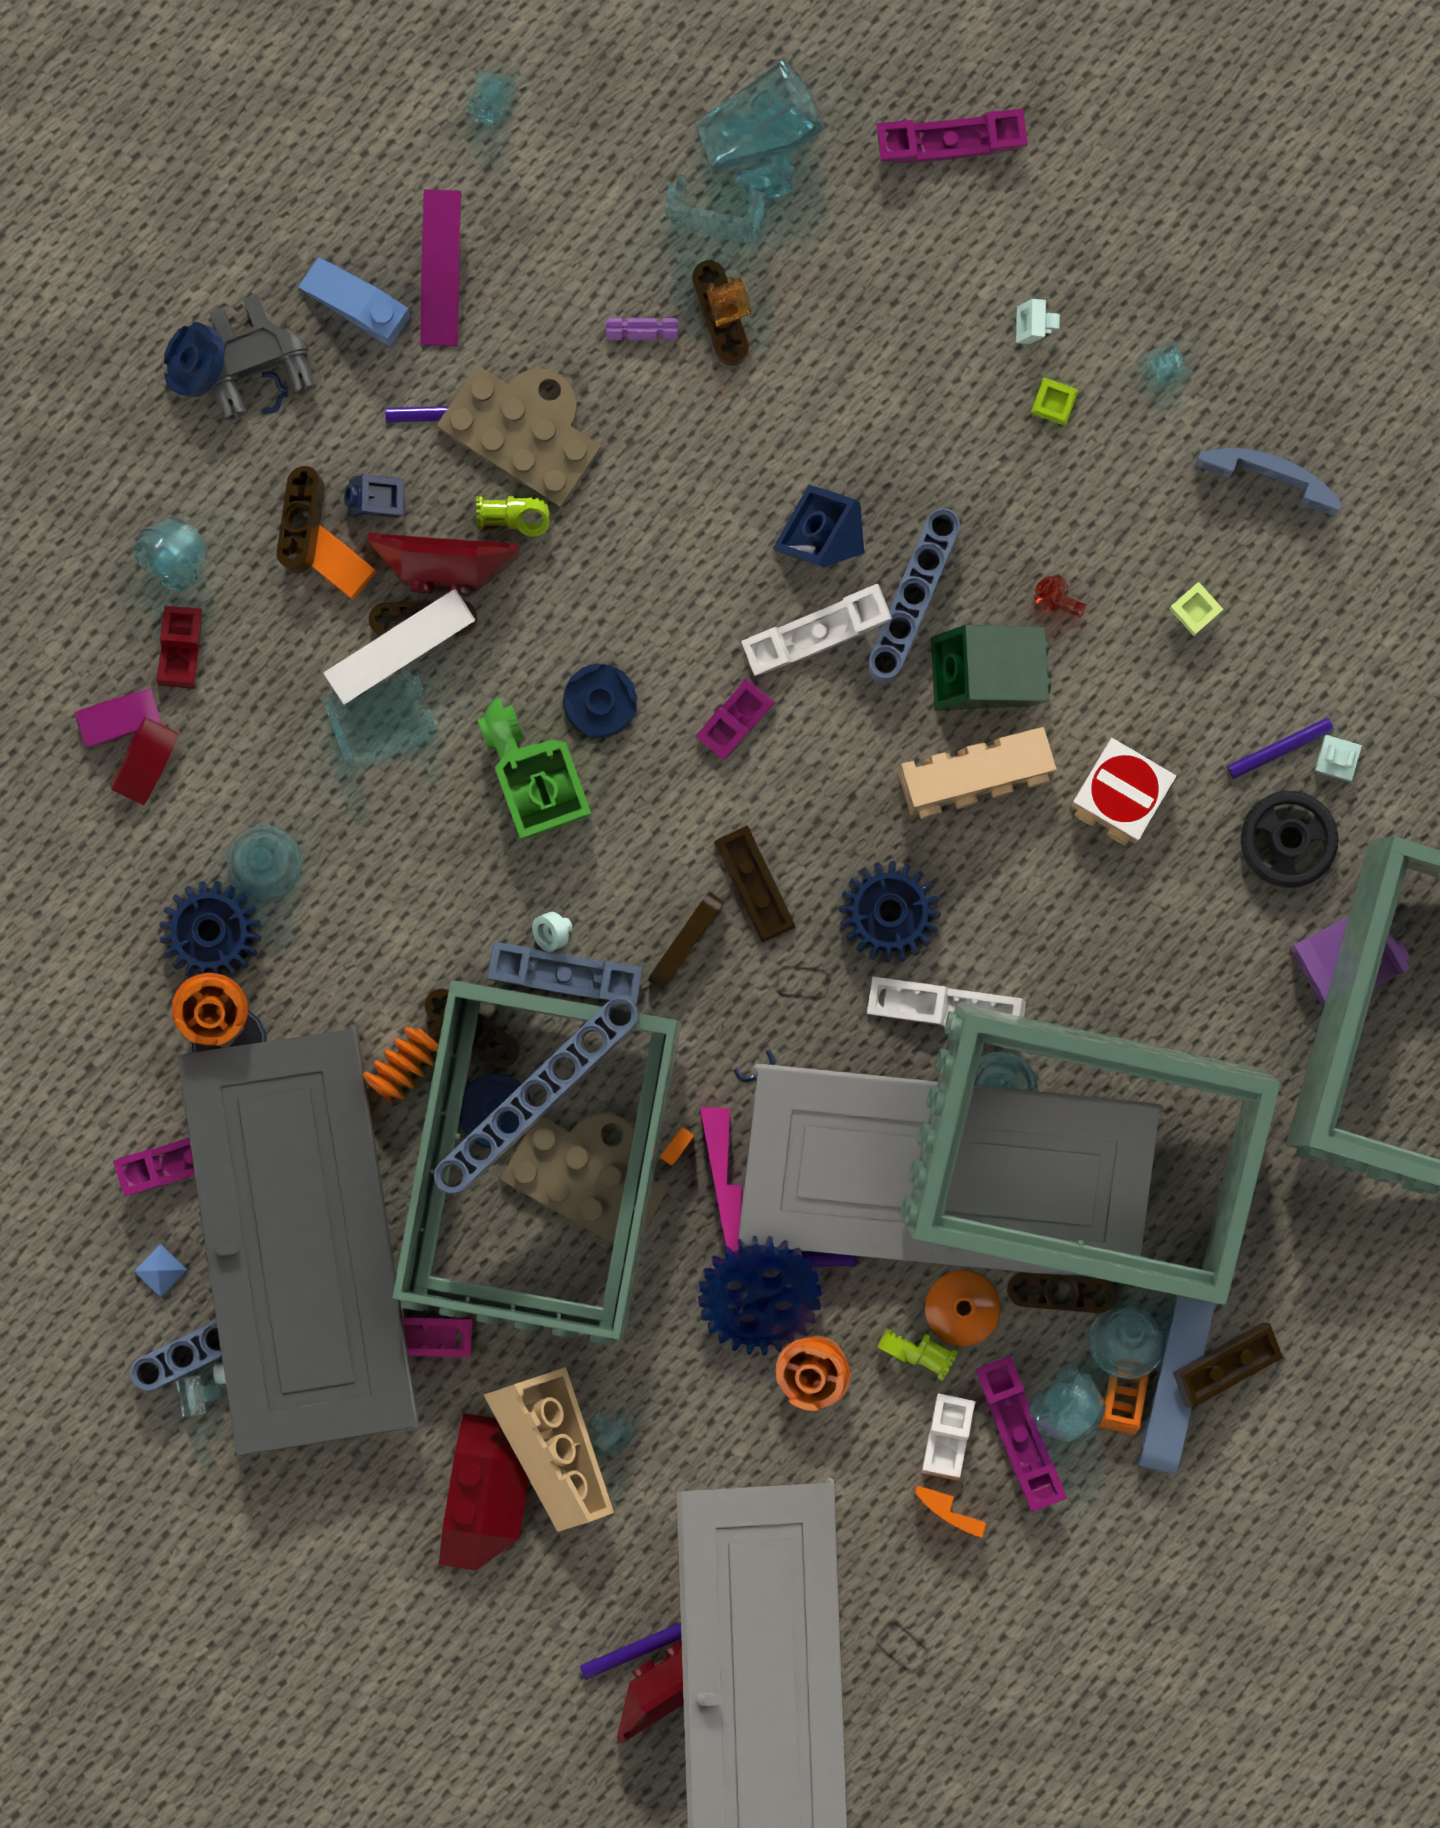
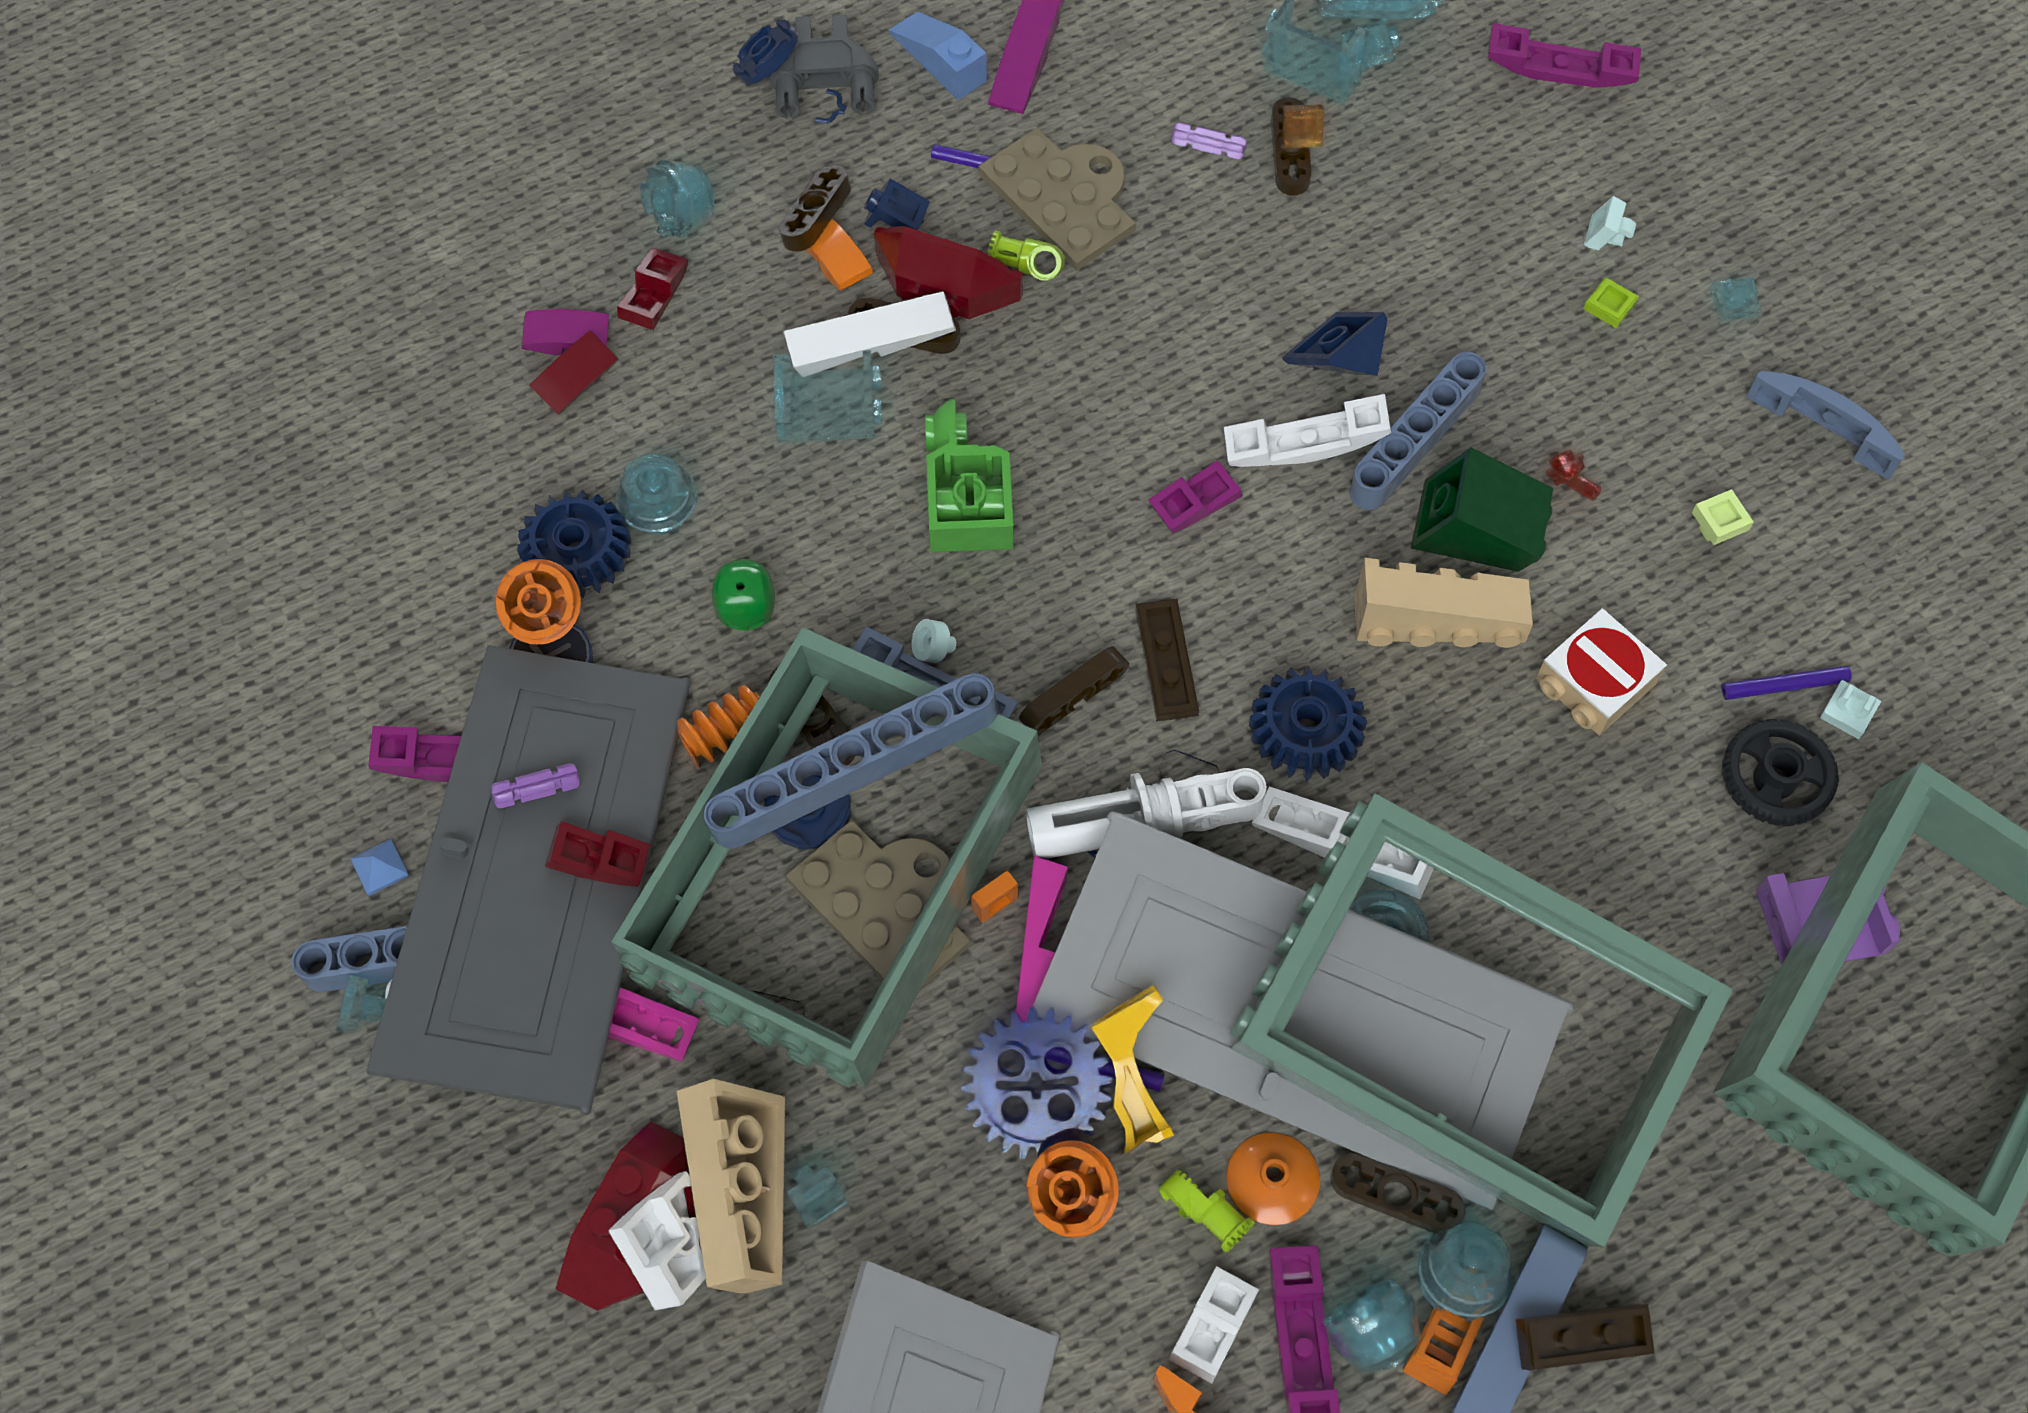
camera: 20 degrees right, 20 degrees down
dark blue tile [563,663,637,738] -> none
none -> medium lavender axle [491,763,580,809]
none -> dark red slope [545,821,650,887]
none -> white slope [608,1171,706,1310]
none -> green helmet [712,559,775,631]
none -> white piece [1026,768,1266,859]
none -> yellow animal [1090,985,1174,1154]

